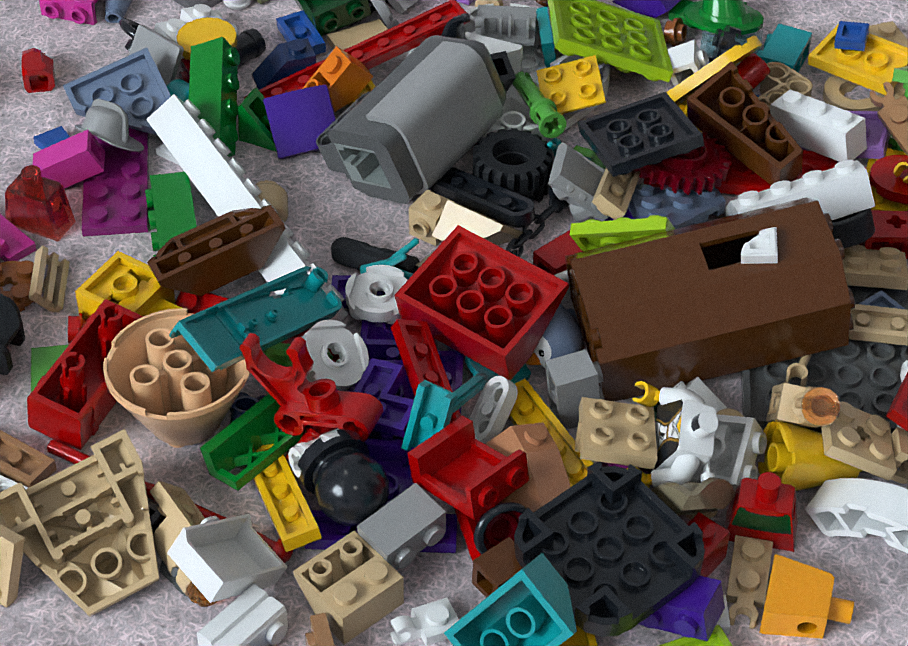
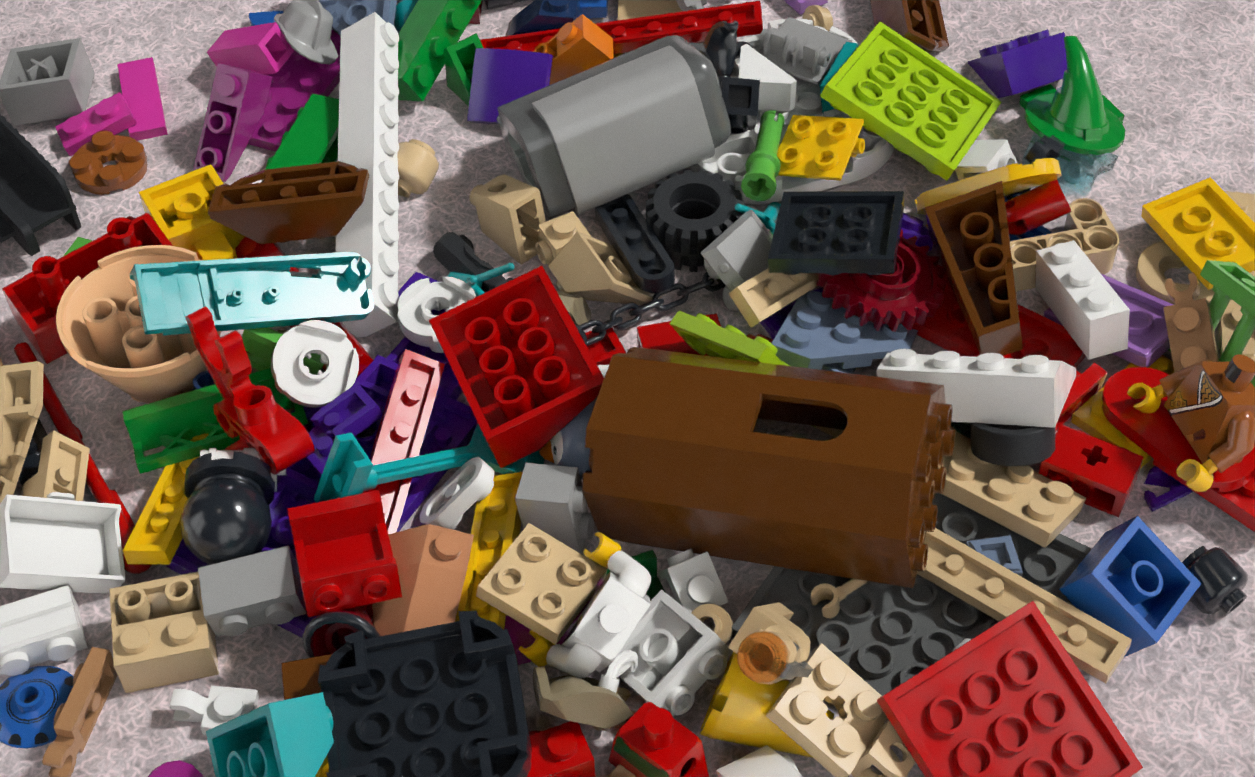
camera: 30 degrees right, 5 degrees up
clear red torso [5,165,76,241] -> none
tan tile [29,245,70,312] -> none
dark orange plate [664,18,688,47] -> none
white tile [741,227,778,264] -> none
teal brick [756,24,812,73] -> none
blue tile [834,21,870,51] -> none
none -> magenta slope [192,63,272,182]
none -> tan torso [469,174,546,265]

